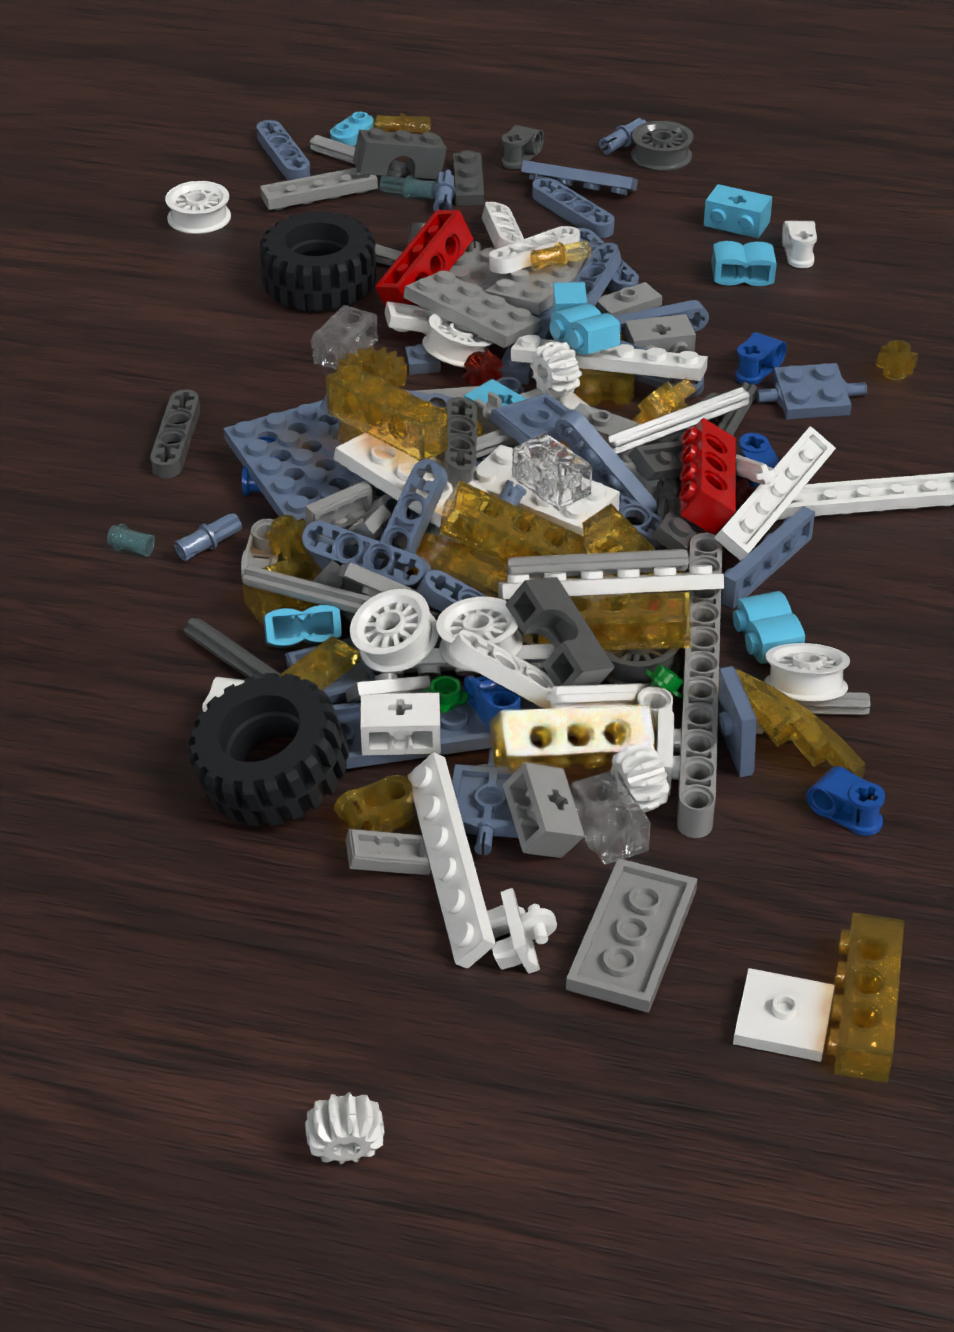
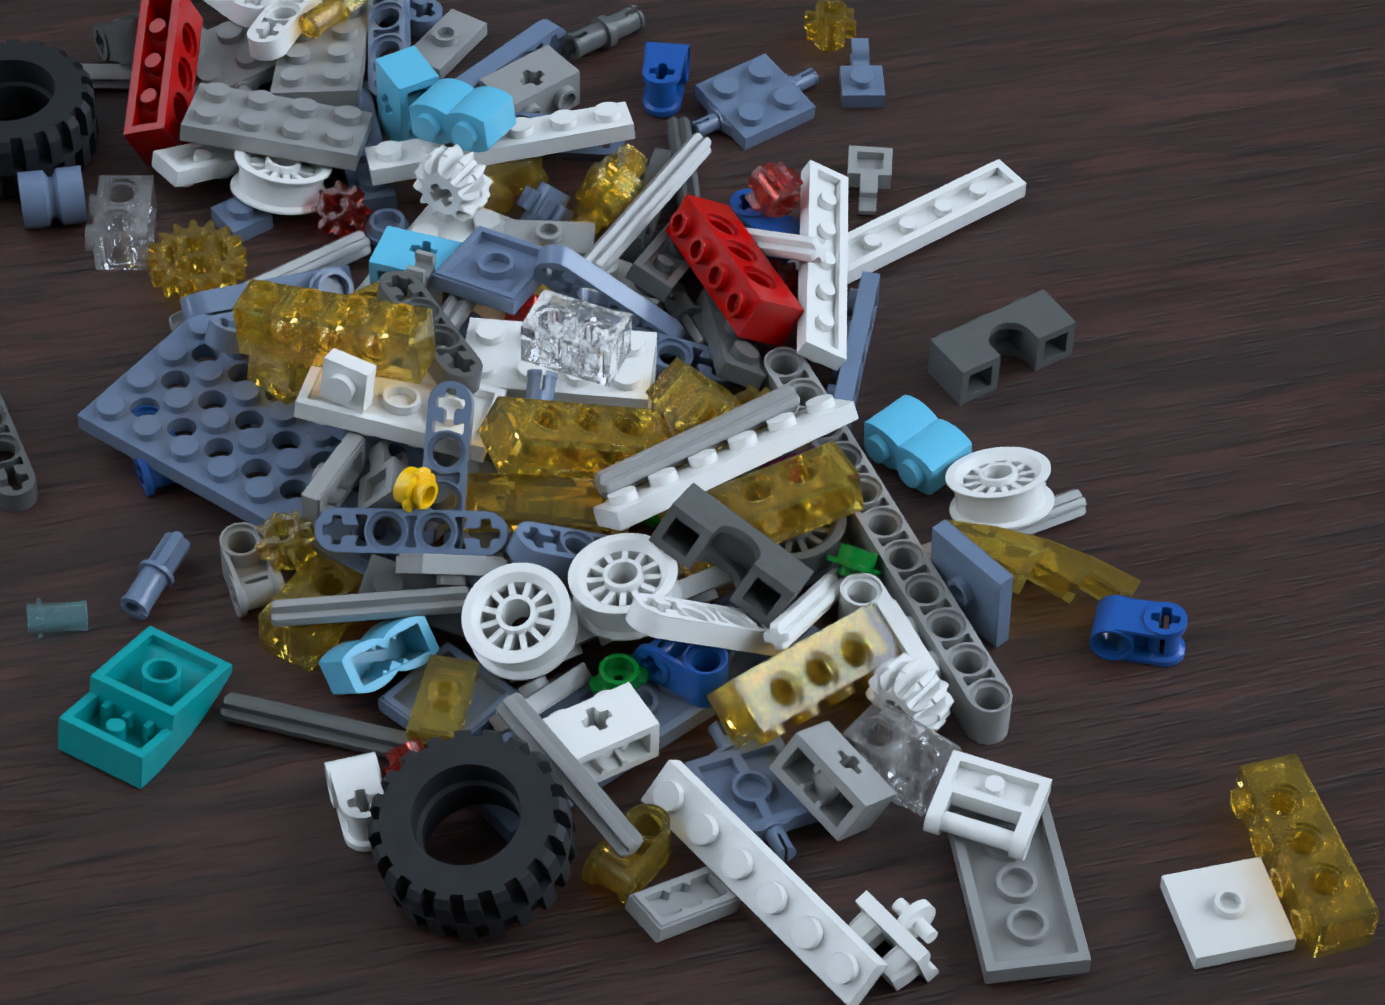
camera: 30 degrees left, 5 degrees up
none -> sand blue wheel [17,165,88,230]
none -> teal slope [58,626,232,789]
none -> white plate [320,348,377,414]
none -> yellow plate [393,466,438,513]
none -> light grey axle [496,692,643,859]
none -> sand blue gear [516,181,575,222]
none -> dark grey pin [562,4,645,60]
none -> clear red gear [745,162,803,218]
none -> sand blue plate [839,38,885,108]
none -> light grey plate [847,145,893,215]
none -> white plate [923,750,1052,861]
none -> dark grey arch [928,289,1076,406]

